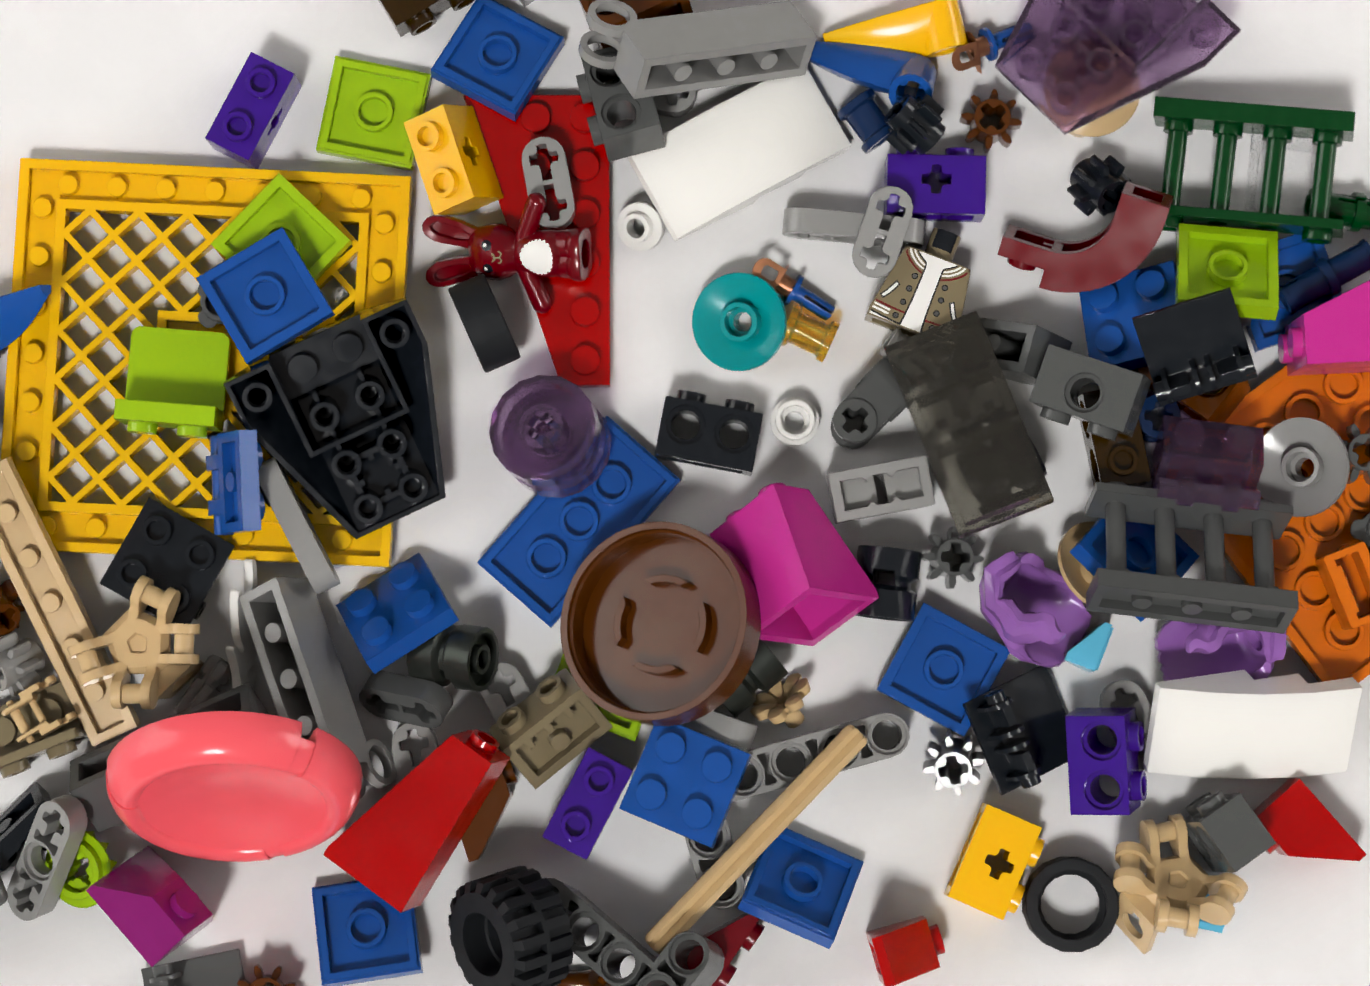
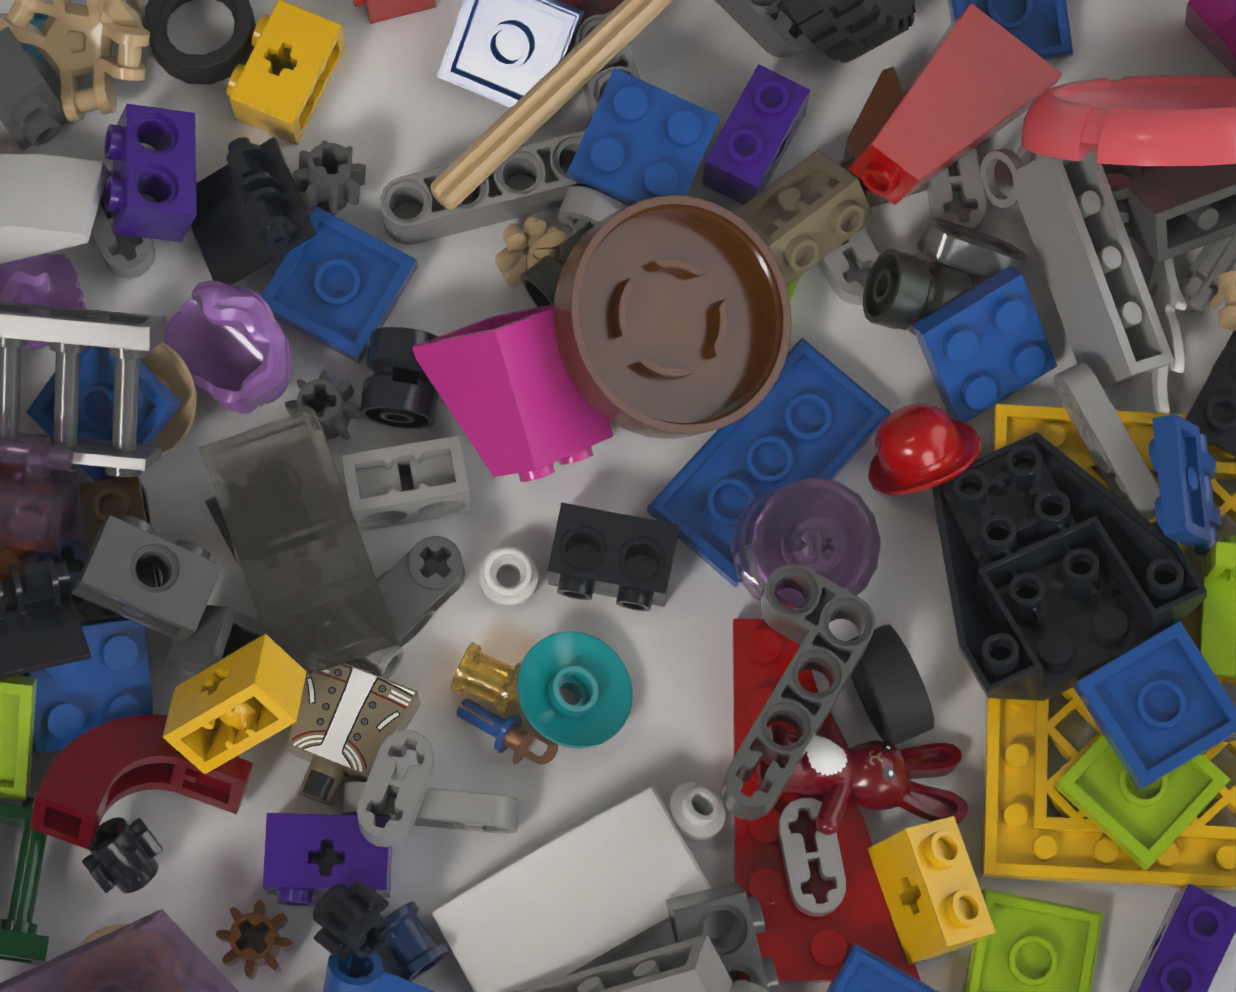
camera: 175 degrees right, 10 degrees down
medium azure slope [1064,622,1113,673] -> none
none -> yellow brick [163,634,307,774]
none -> dark grey beam [722,564,875,820]
none -> red hat [868,403,982,496]

